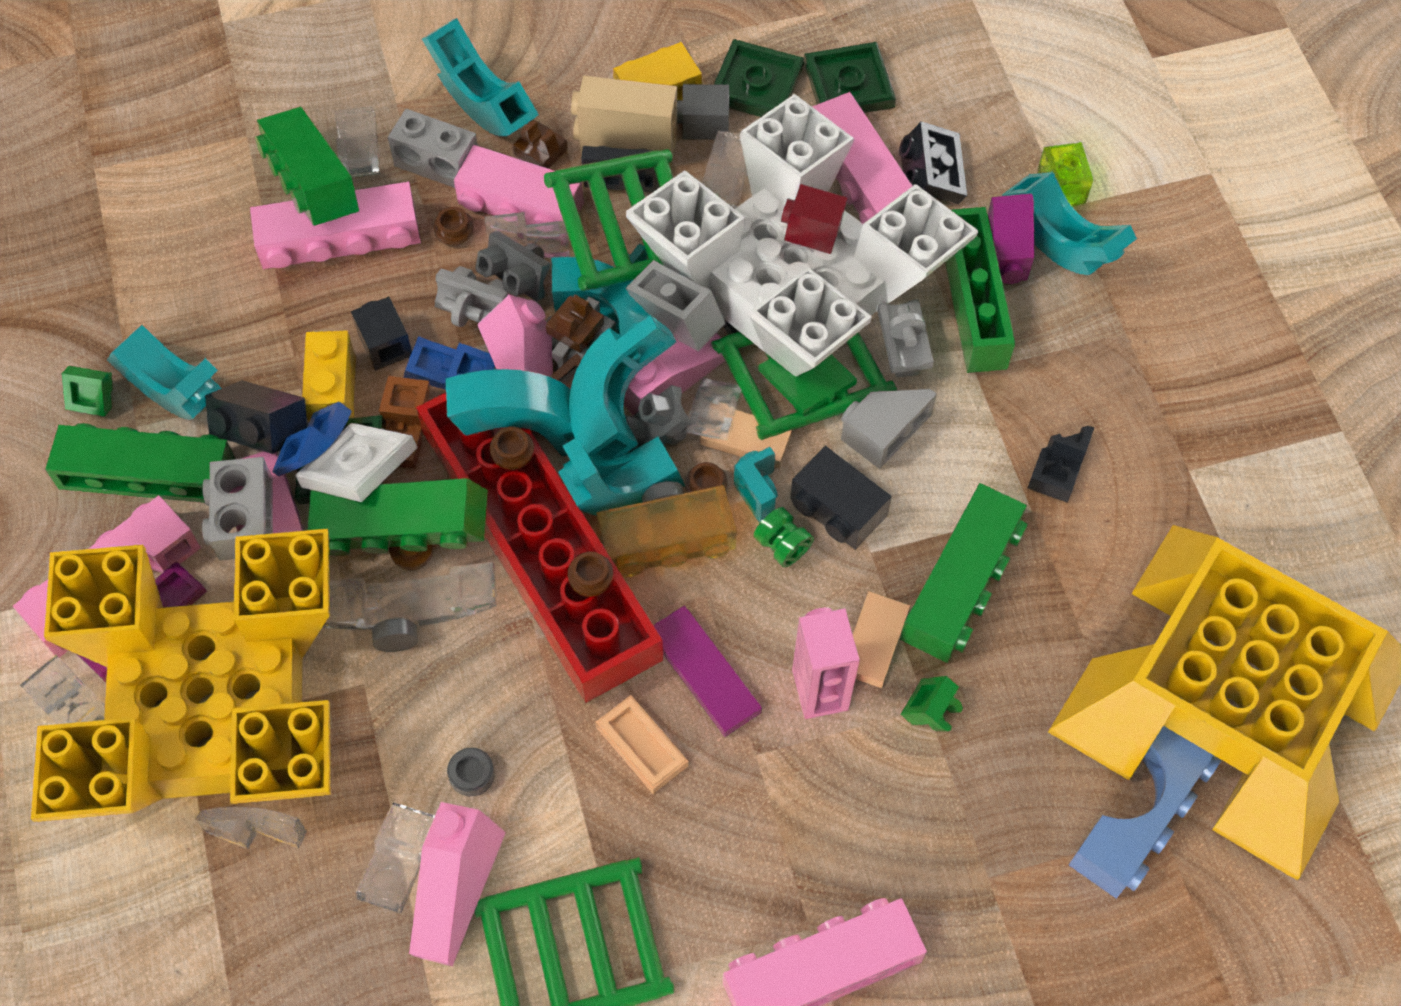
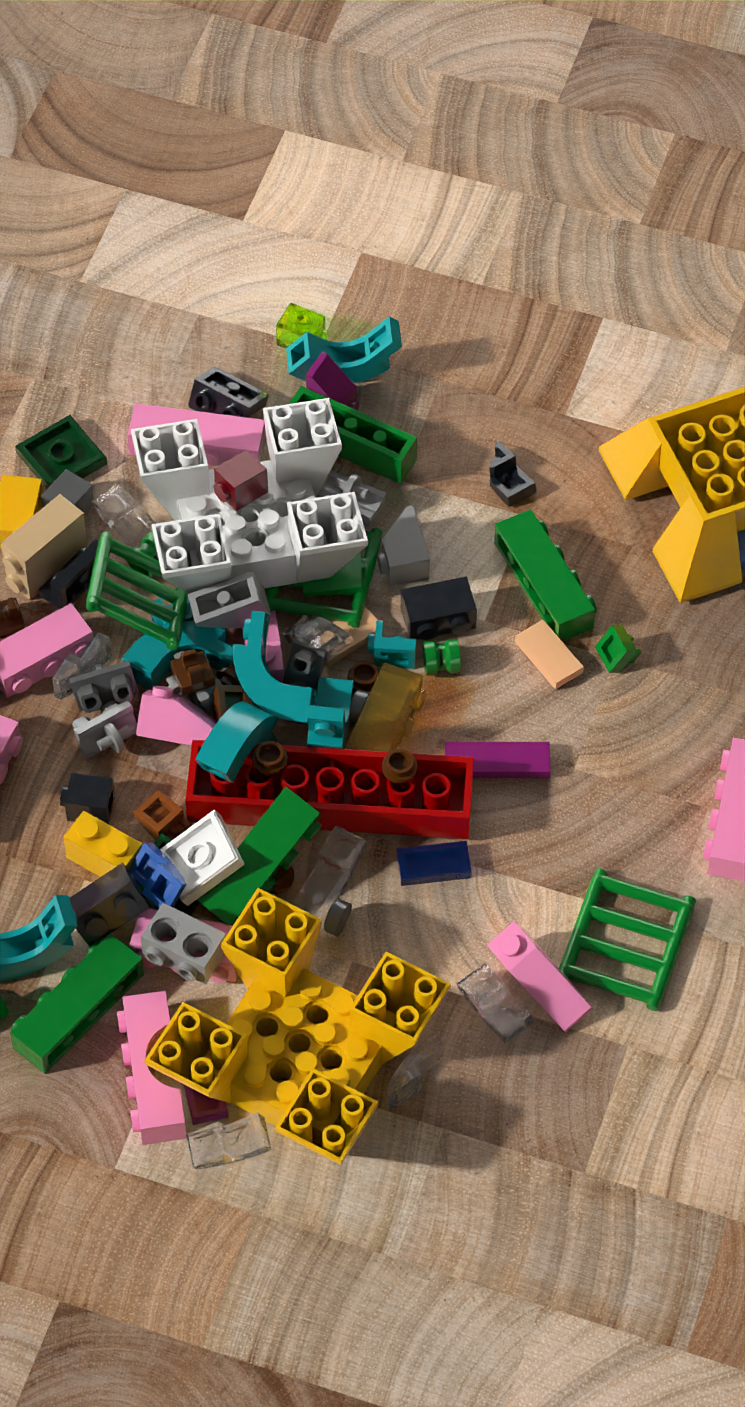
camera: 55 degrees left, 5 degrees down
blue slope [403,336,495,390] -> none
reddish brown plate [433,207,474,245] -> none
dark grey tile [447,748,495,797] -> none
light nougat tile [595,695,688,794] -> none
bright pink brick [792,607,860,719] -> none
dark green tile [804,42,896,113] -> none
none -> clear blue tile [396,841,472,886]

